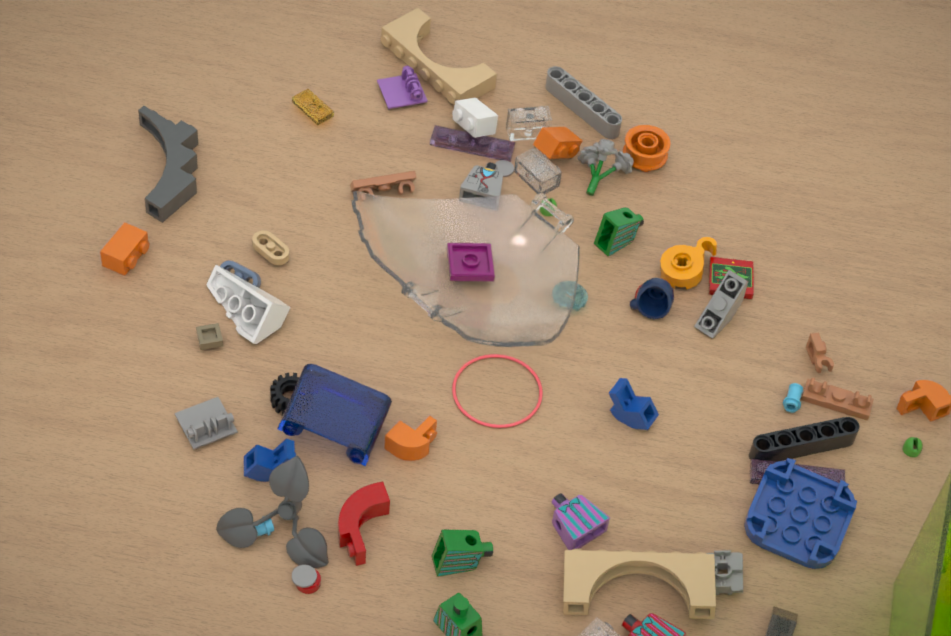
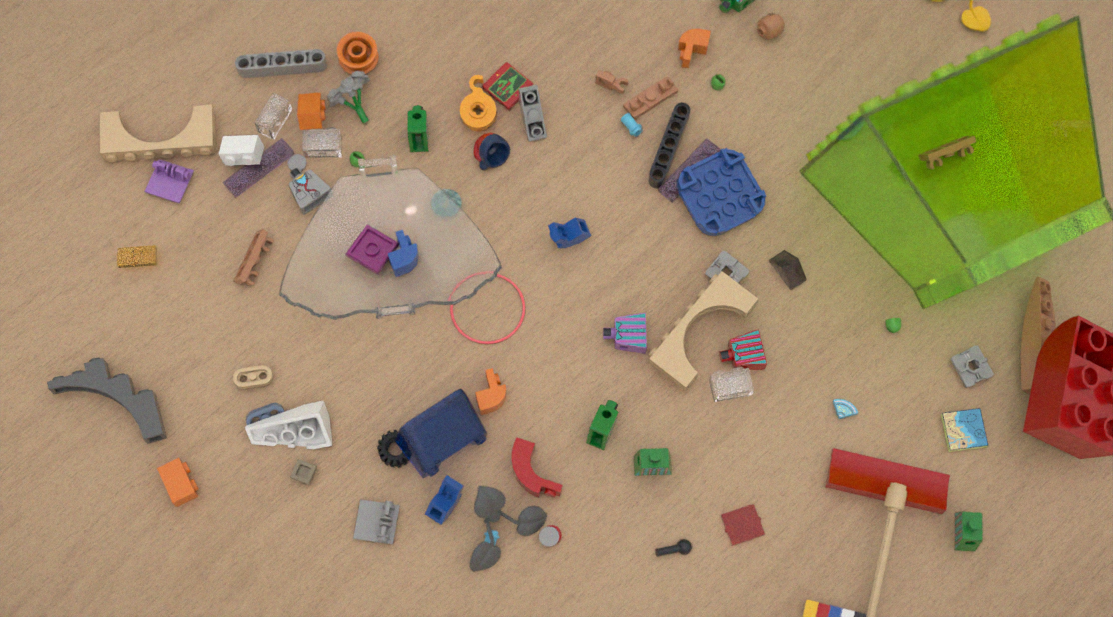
camera: 50 degrees left, 20 degrees up
none -> blue brick [387,230,419,277]

